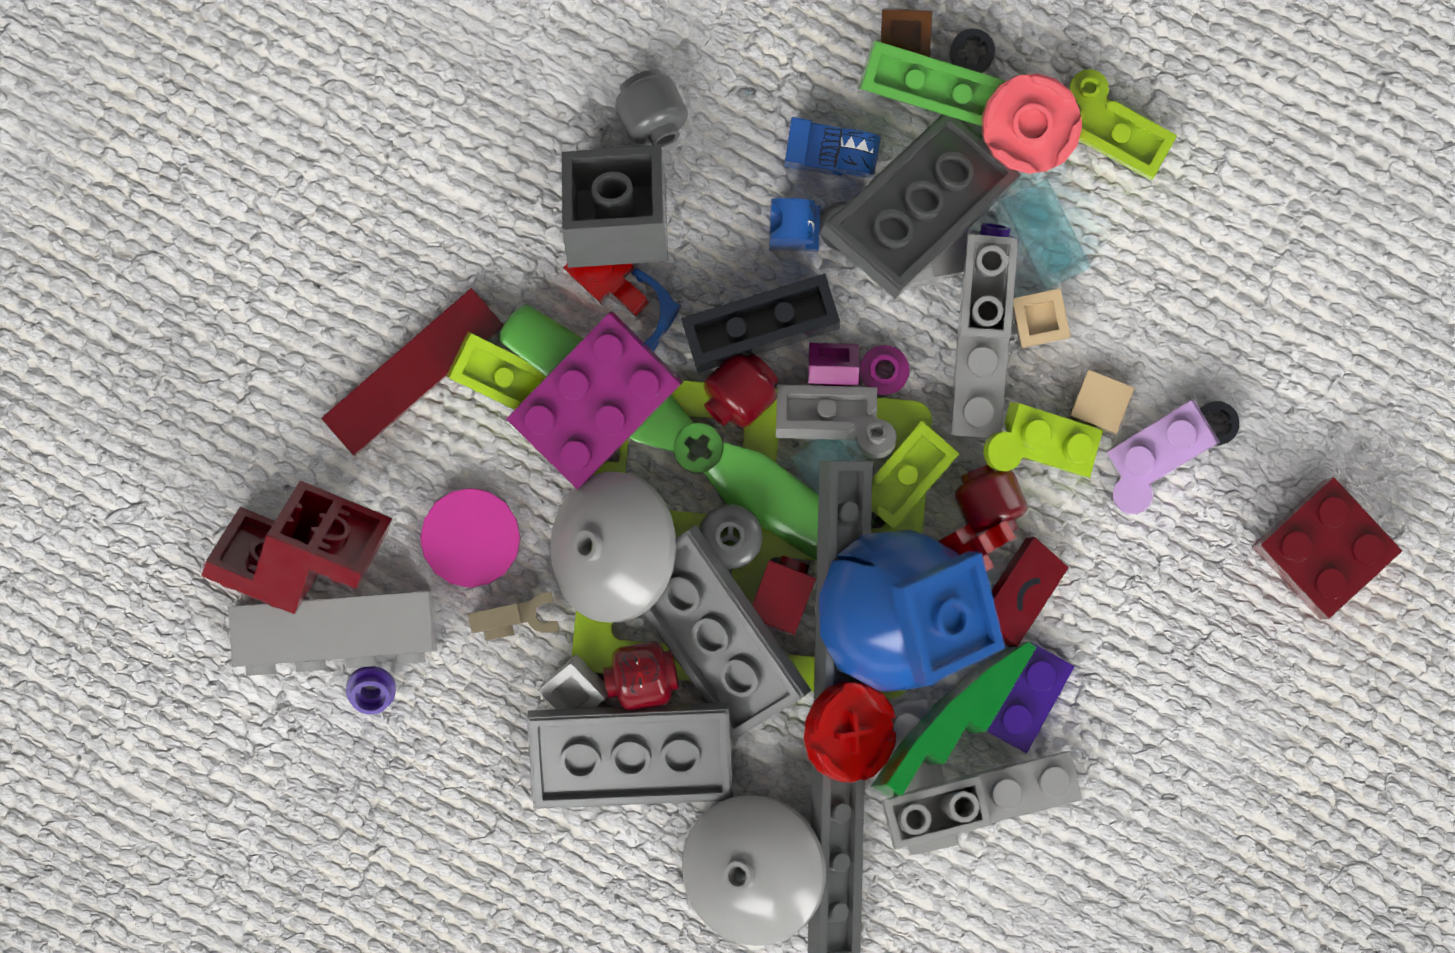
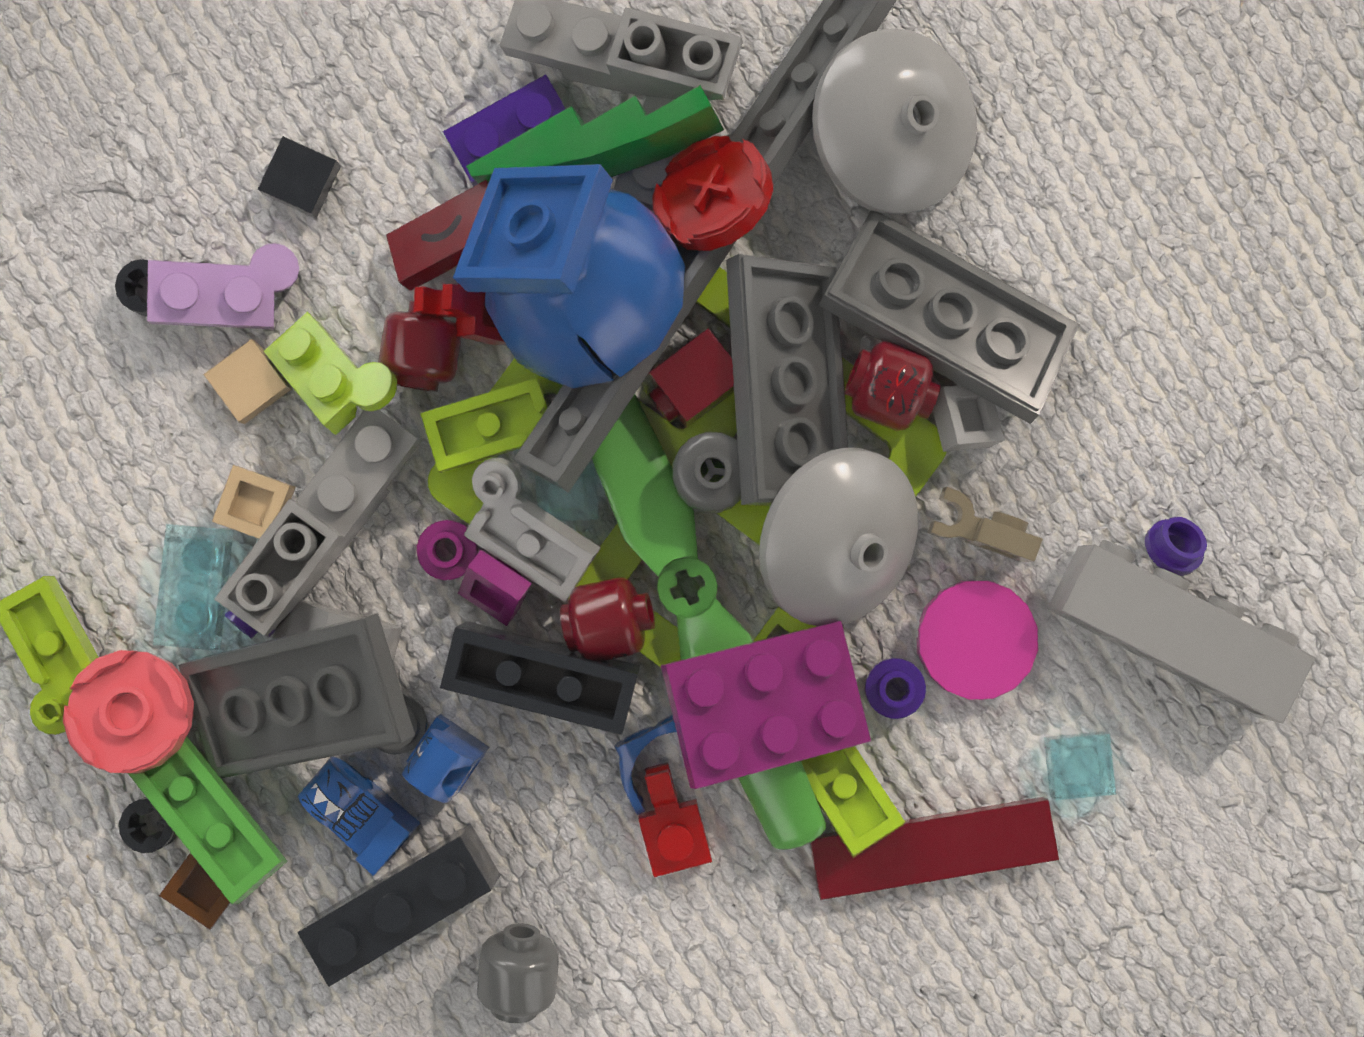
camera: 150 degrees left, 0 degrees up
dark red bracket [202,480,393,615] -> none
dark grey brick [562,145,668,268] -> none
dark red brick [1252,477,1402,620] -> none
none -> black tile [257,136,341,219]
none -> black brick [297,824,501,987]
none -> dark purple plate [865,658,926,719]
none -> clear light blue plate [1044,731,1116,800]

